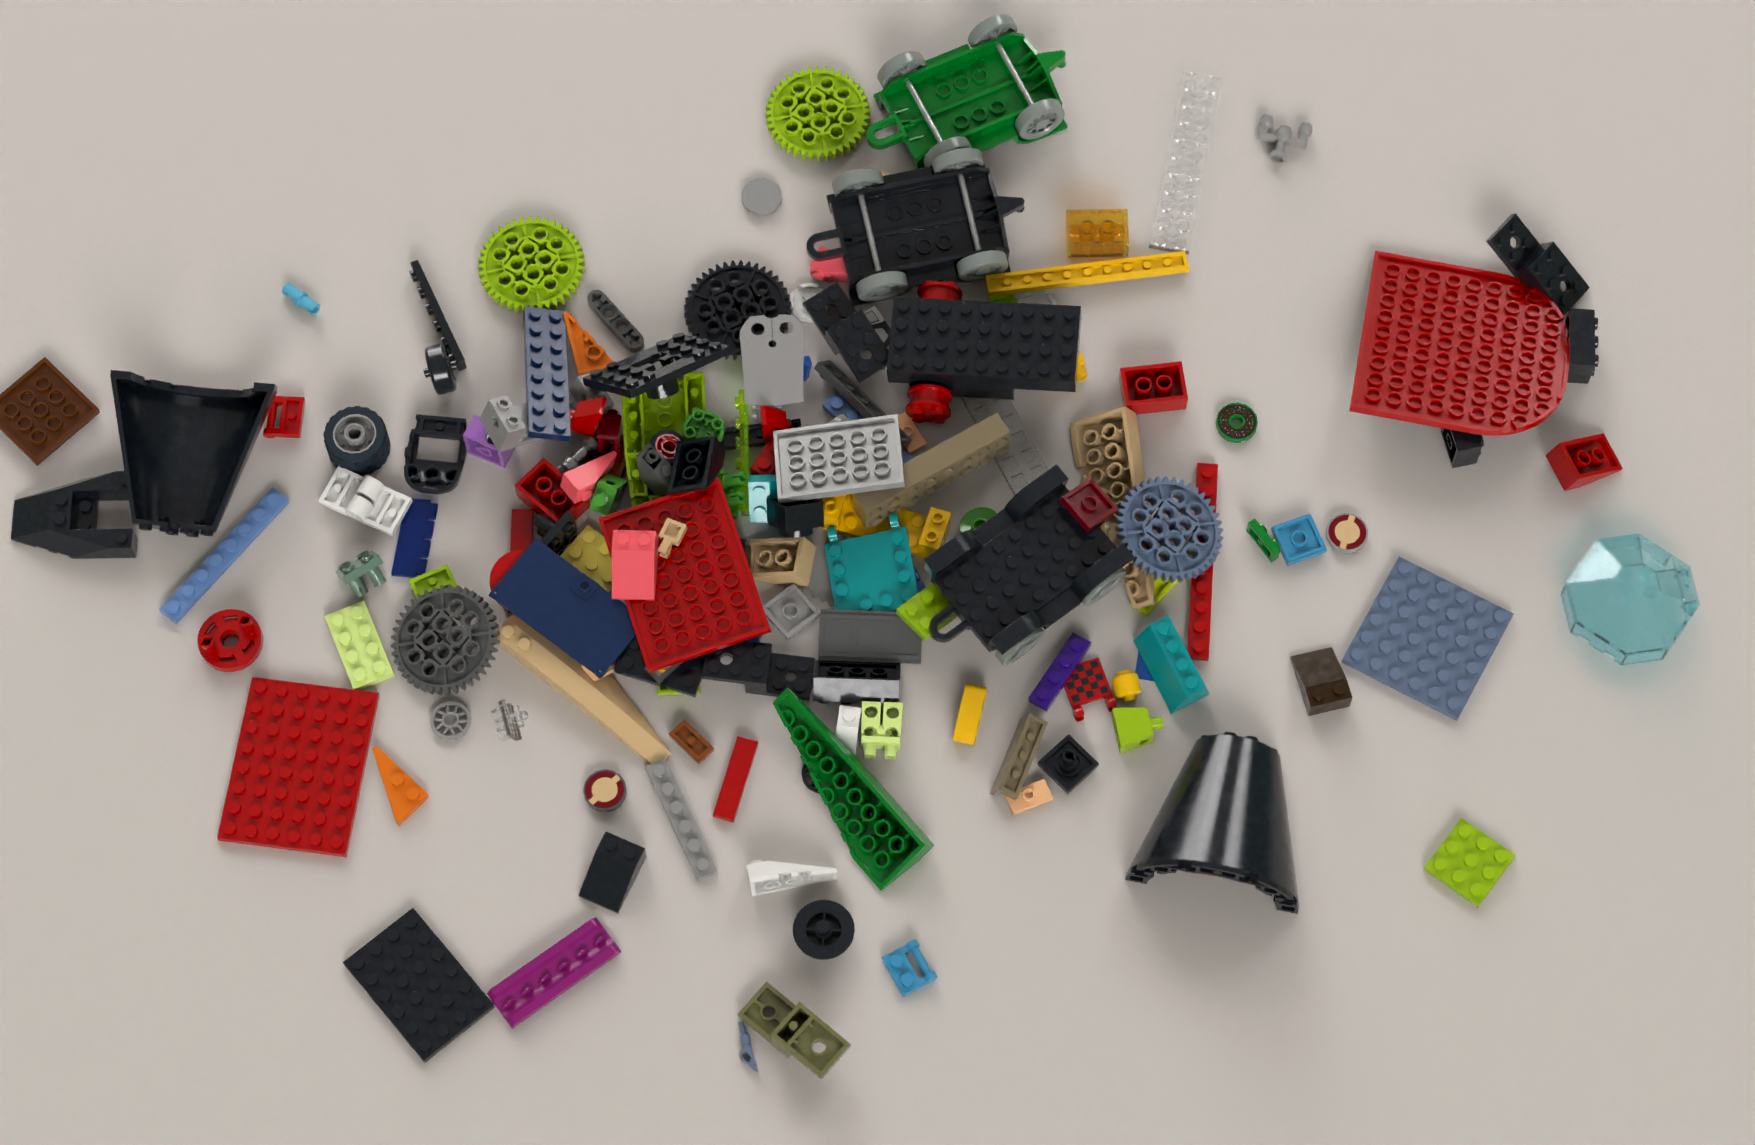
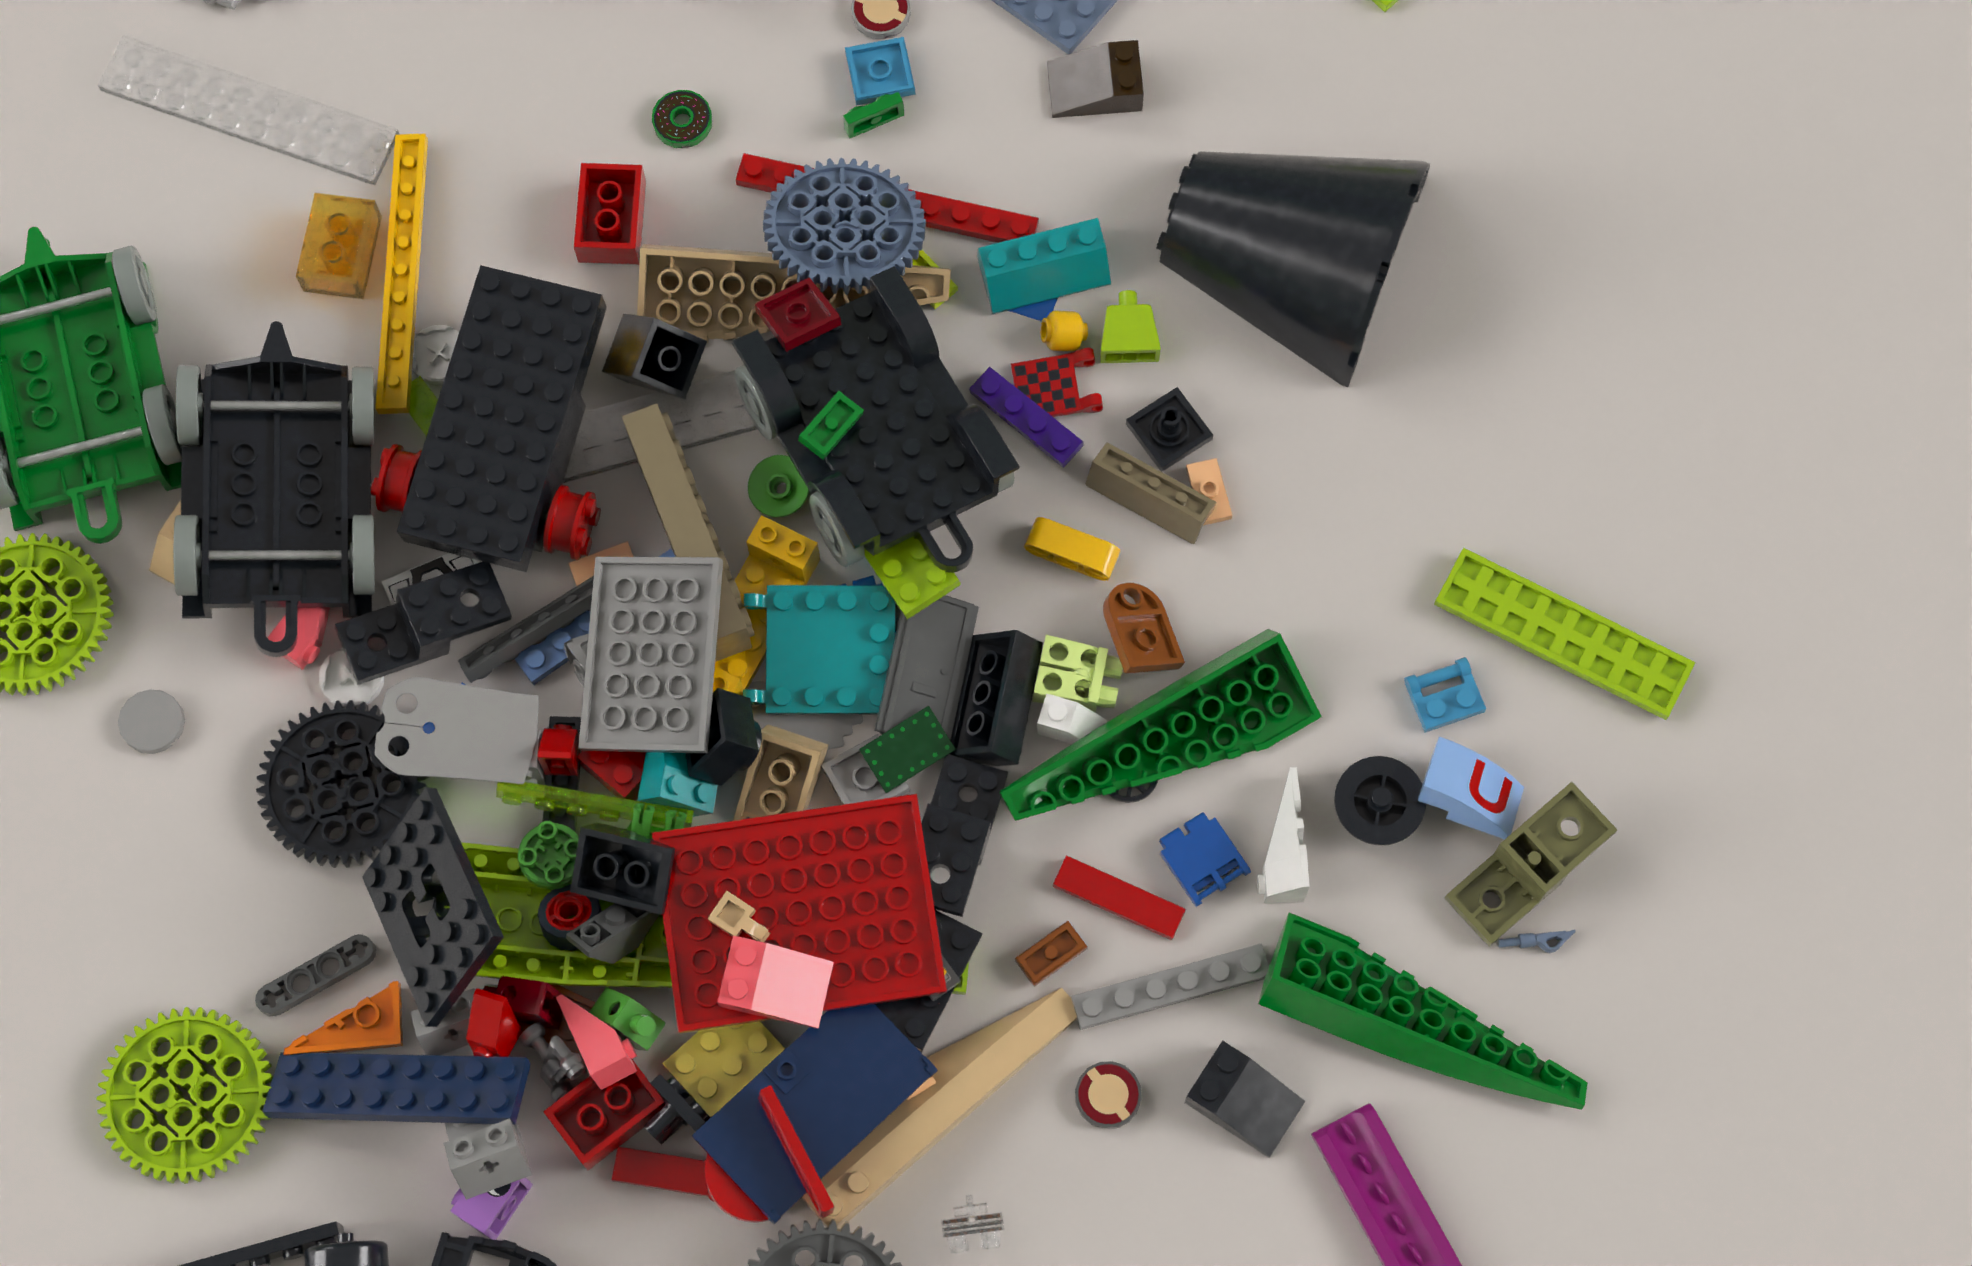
camera: 80 degrees left, 5 degrees up
none -> black slope [602,314,707,399]
none -> red tile [758,1085,835,1219]
none -> green plate [798,391,864,460]
none -> dark green sticker [859,705,956,793]
none -> dark orange plate [1103,583,1185,674]
none -> blue plate [1159,812,1251,907]
none -> green wedge [1258,912,1588,1110]
none -> light blue slope [1418,736,1524,839]
none -> lime plate [1434,547,1696,720]

